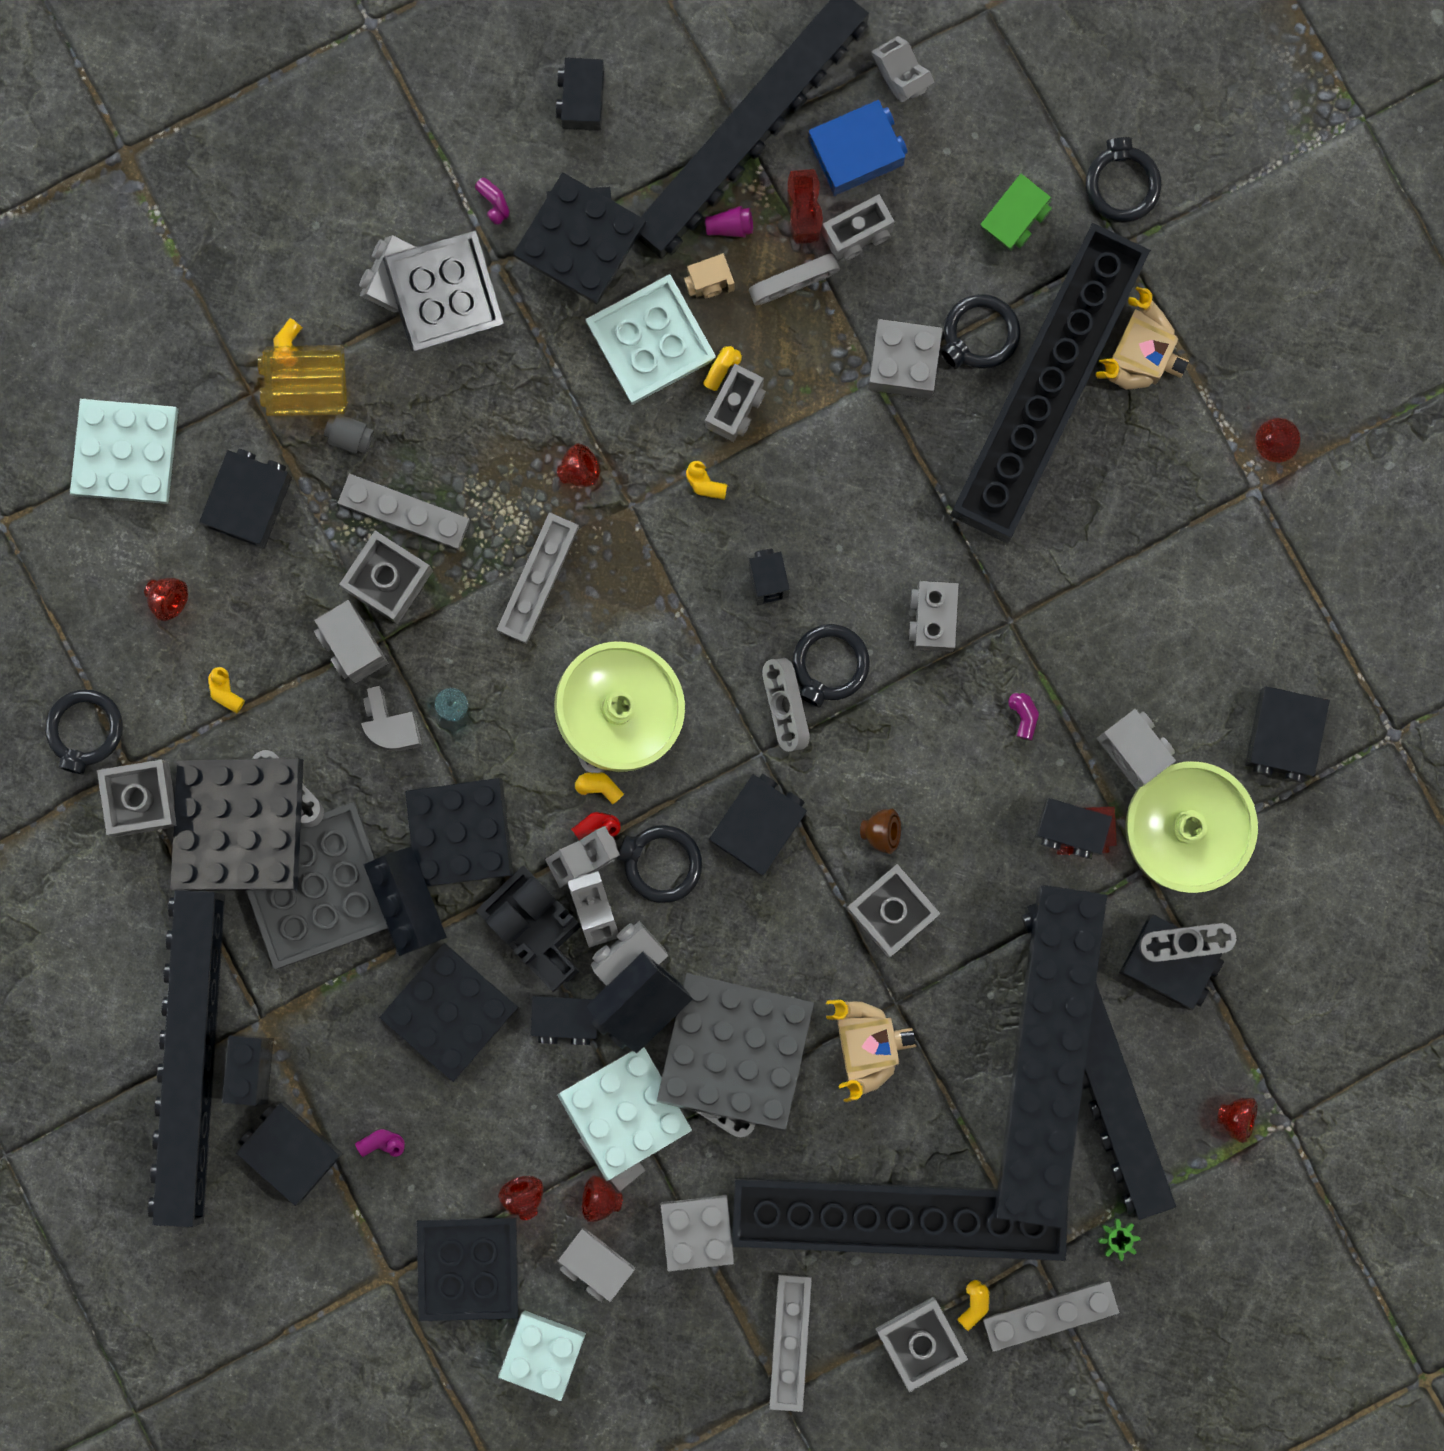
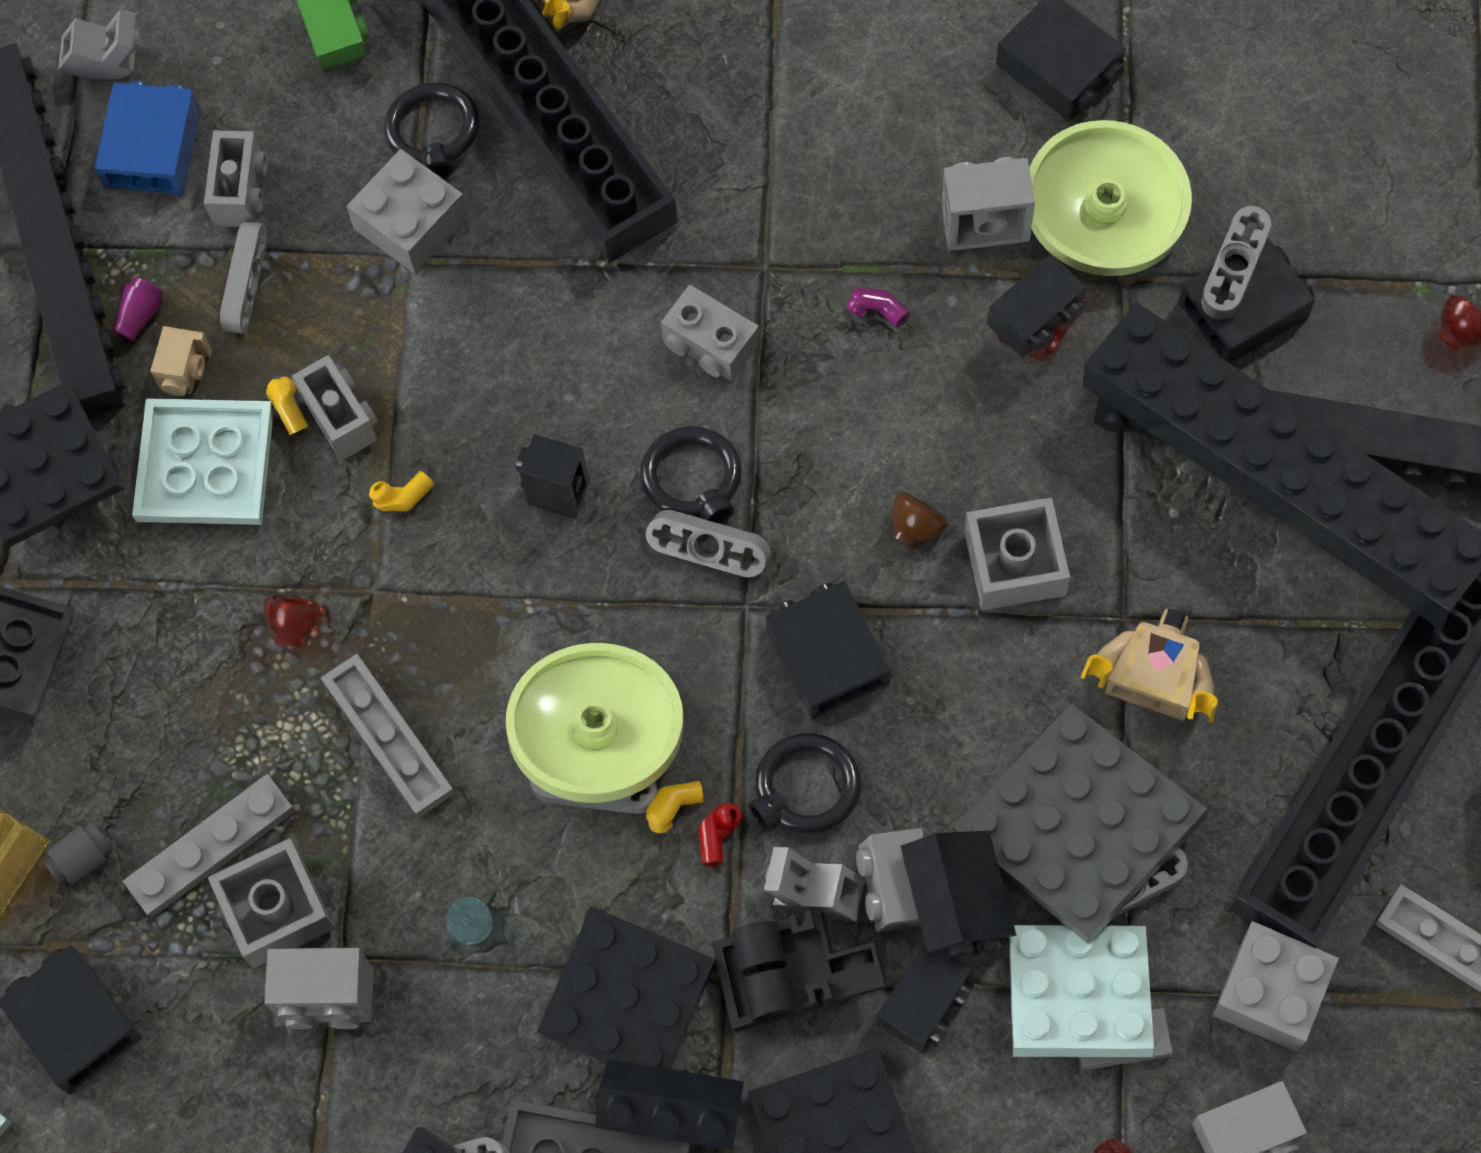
camera: 55 degrees left, 15 degrees down
light grey brick [361,686,422,751] -> none
light grey brick [545,826,620,888] -> none
clear red brick [582,1175,623,1222] -> none
clear red brick [787,169,823,244] -> none

